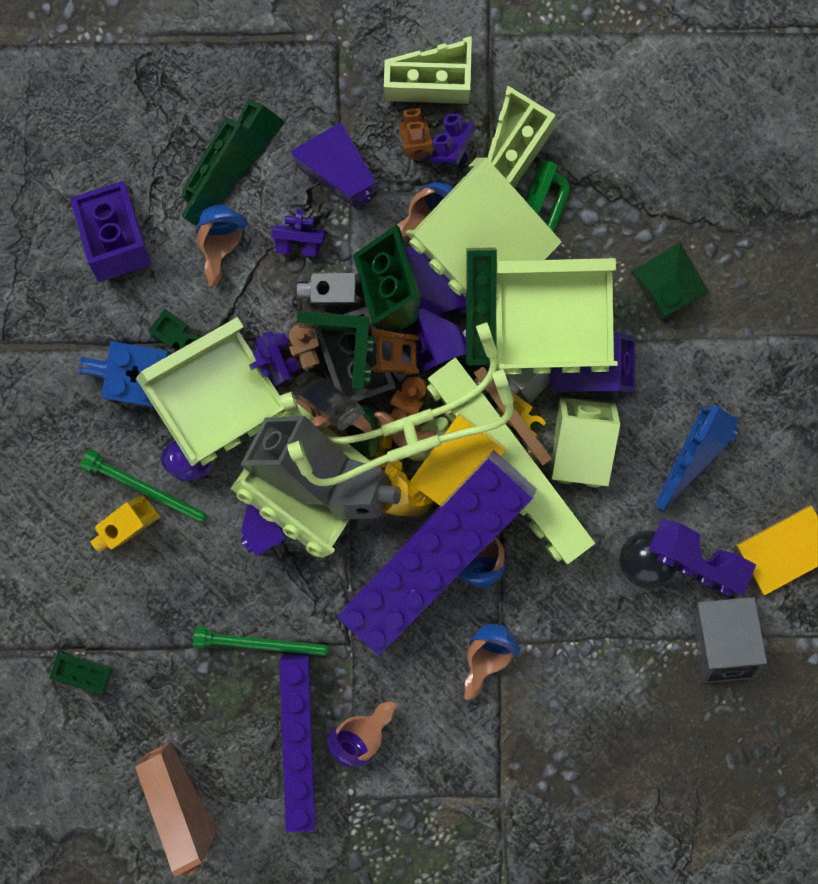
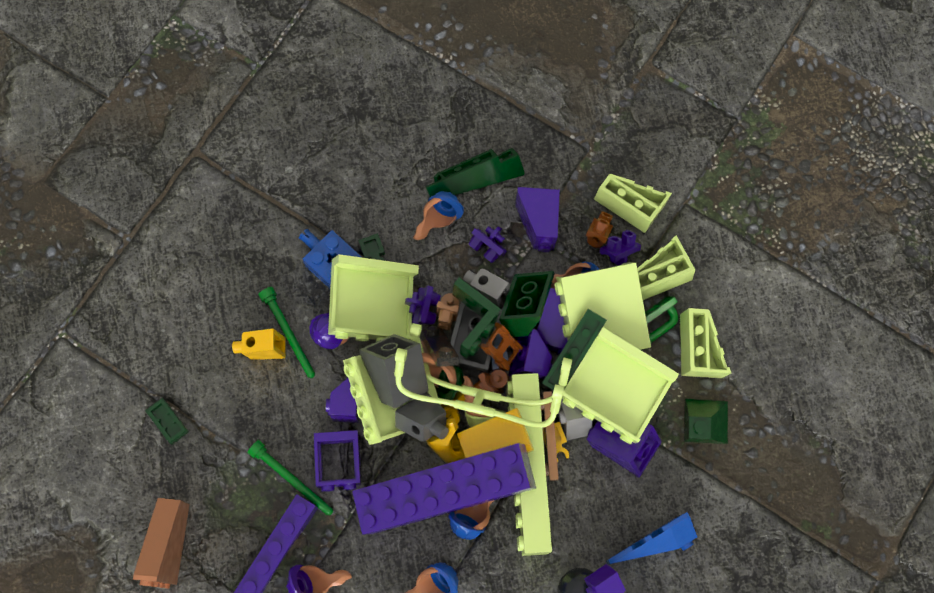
camera: 35 degrees right, 15 degrees down
dark purple slope [70,180,152,283] -> none
yellowish green slope [551,395,620,487] -> none
none -> dark purple window [314,430,361,492]
none -> yellowish green wedge [680,308,731,378]

